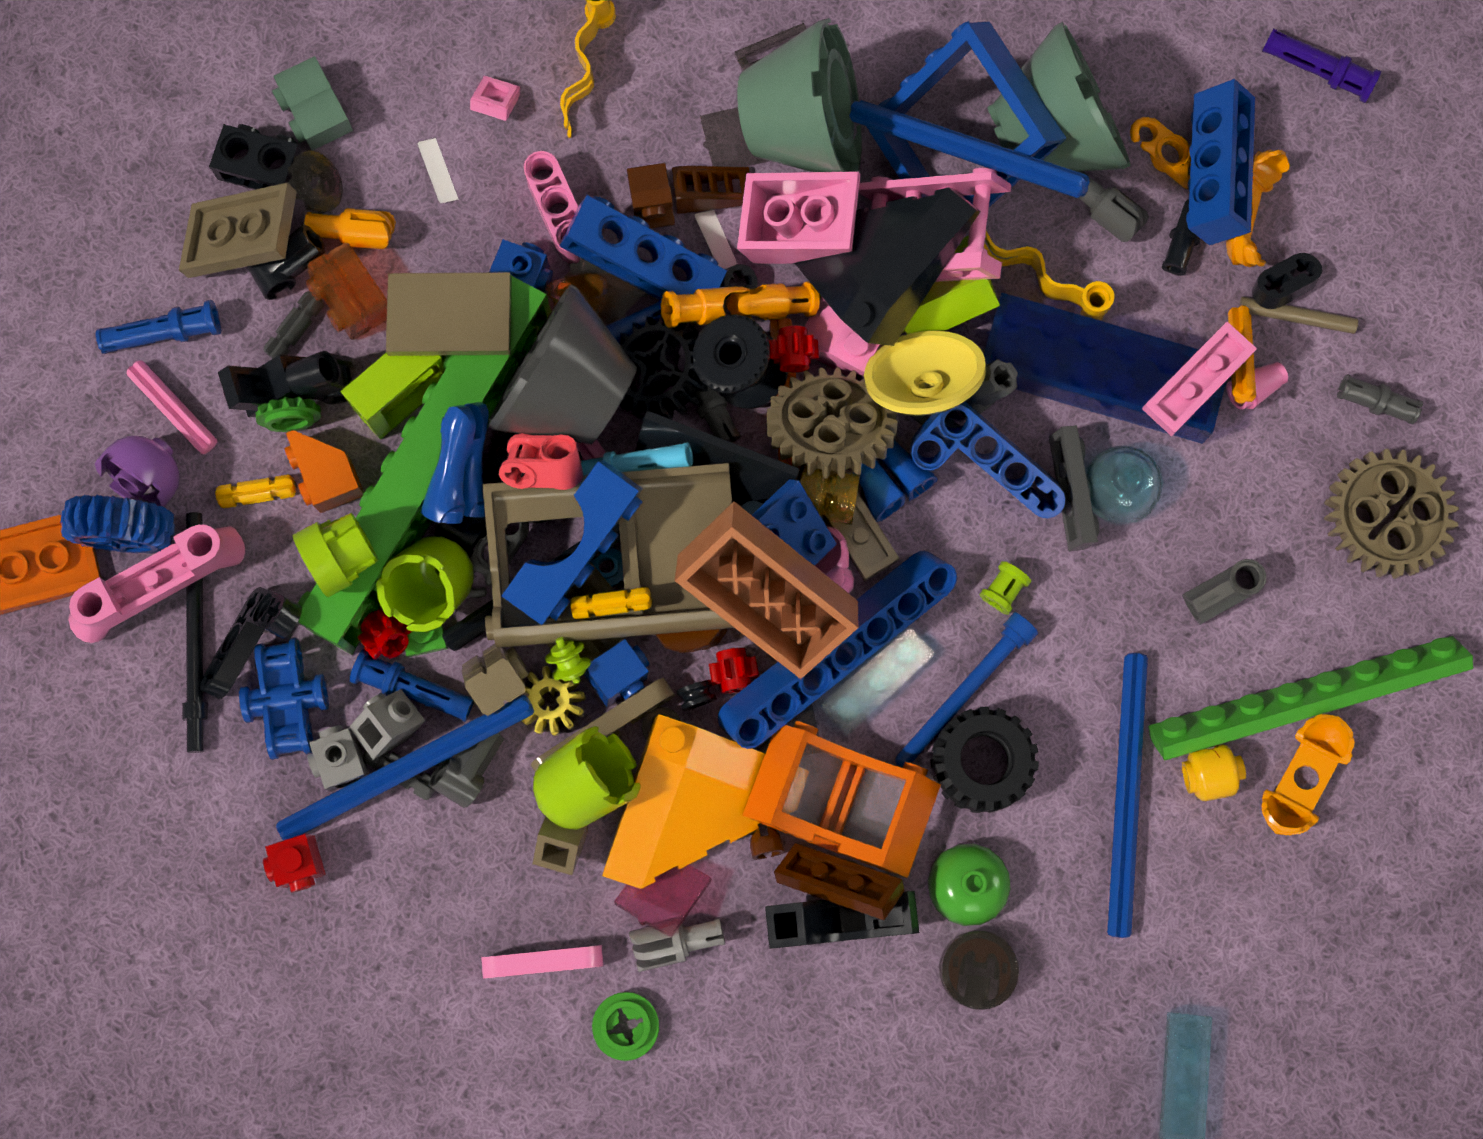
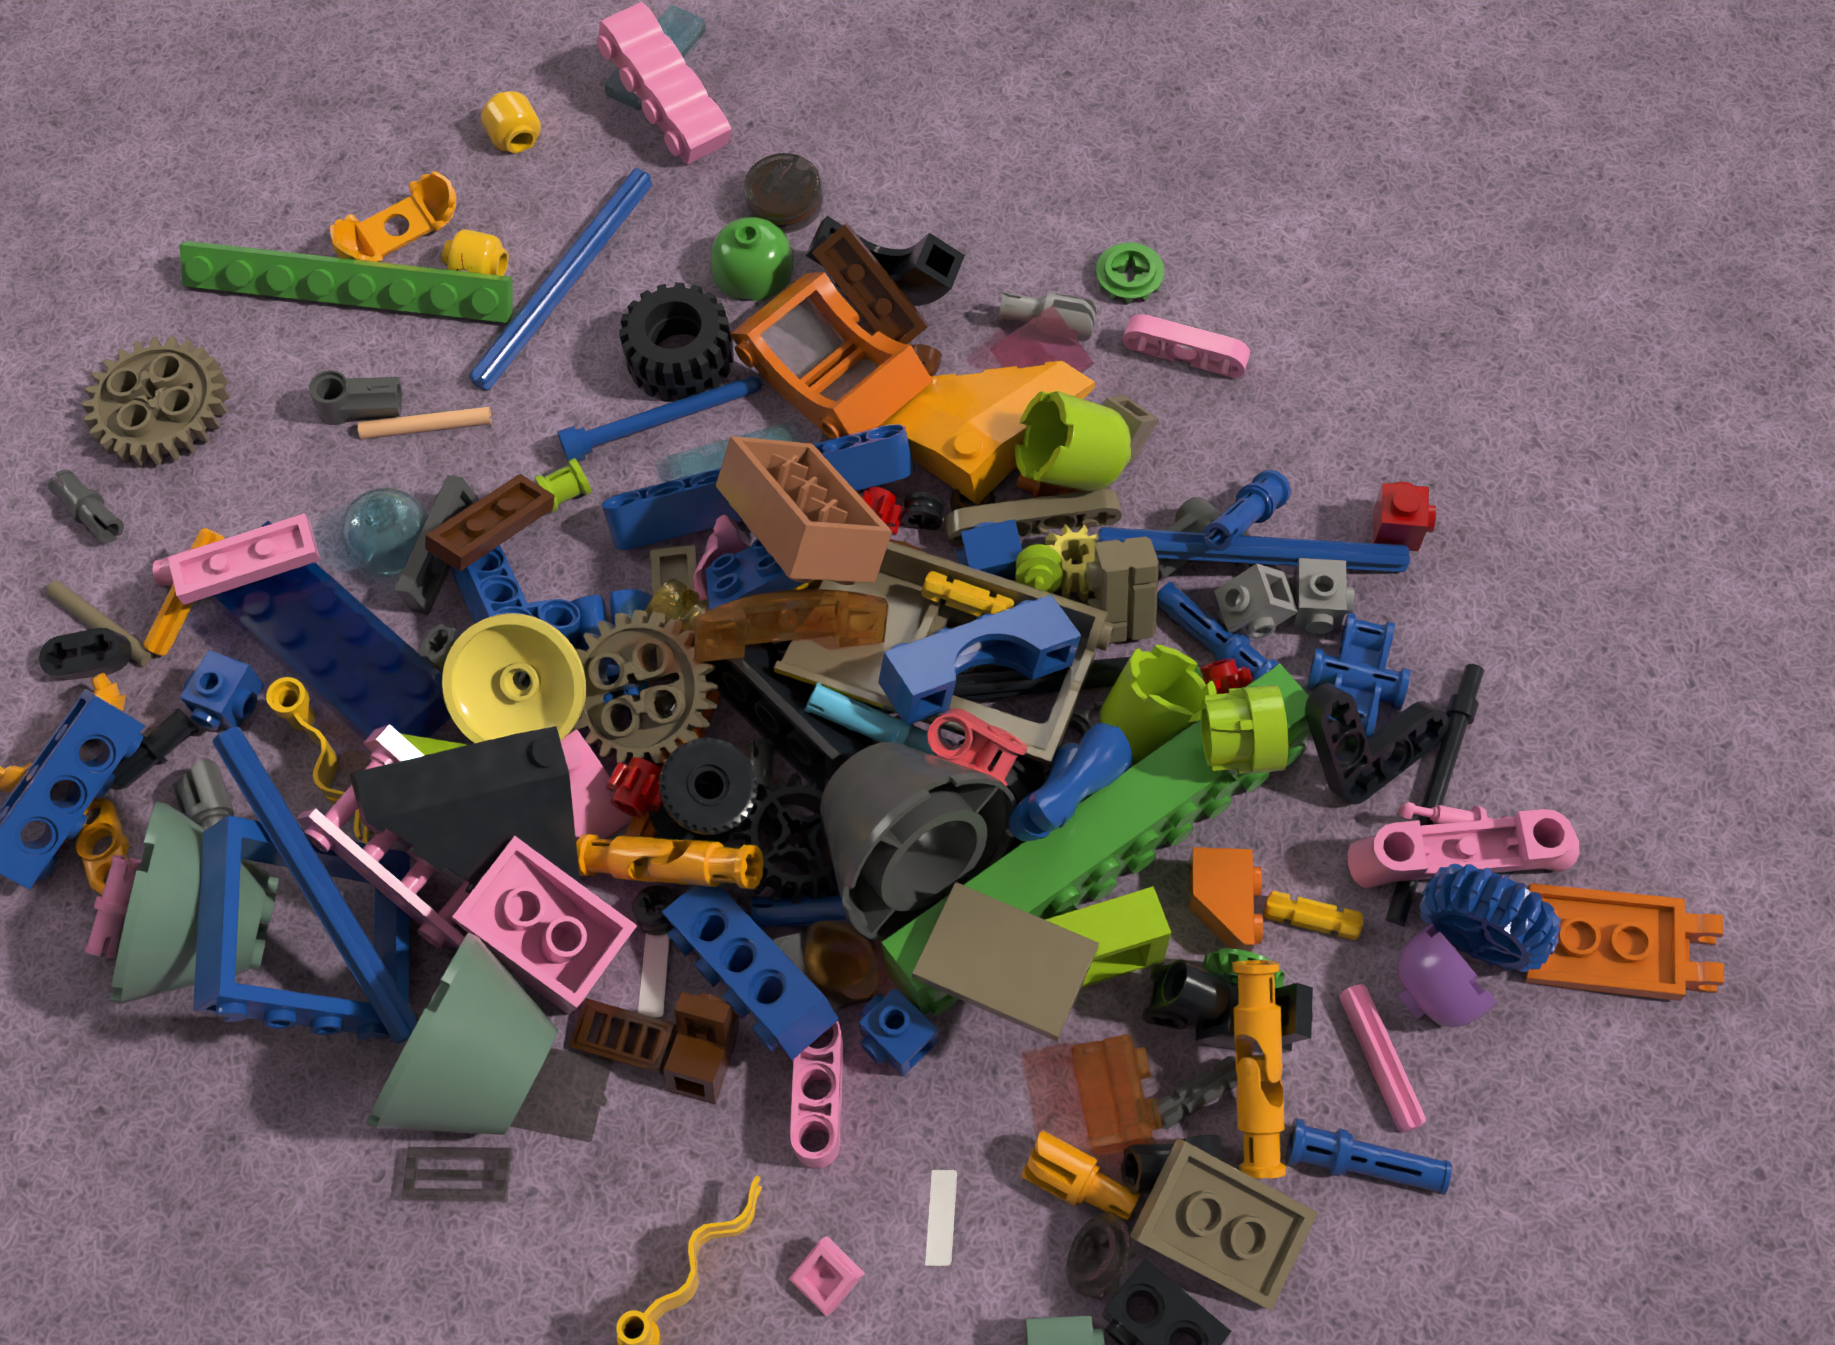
camera: 150 degrees left, 15 degrees down
none -> bright pink pin [84,855,142,959]
none -> blue brick [180,650,264,730]
none -> light nougat piece [358,407,491,439]
none -> reddish brown plate [425,474,555,571]
none -> yellow head [481,91,541,154]
none -> bright pink brick [597,2,732,165]
none -> clear orange slope [694,589,889,662]
none -> blue pin [1203,470,1291,551]
none -> light orange piece [1232,960,1286,1179]
none -> bright pink piece [1398,802,1511,824]

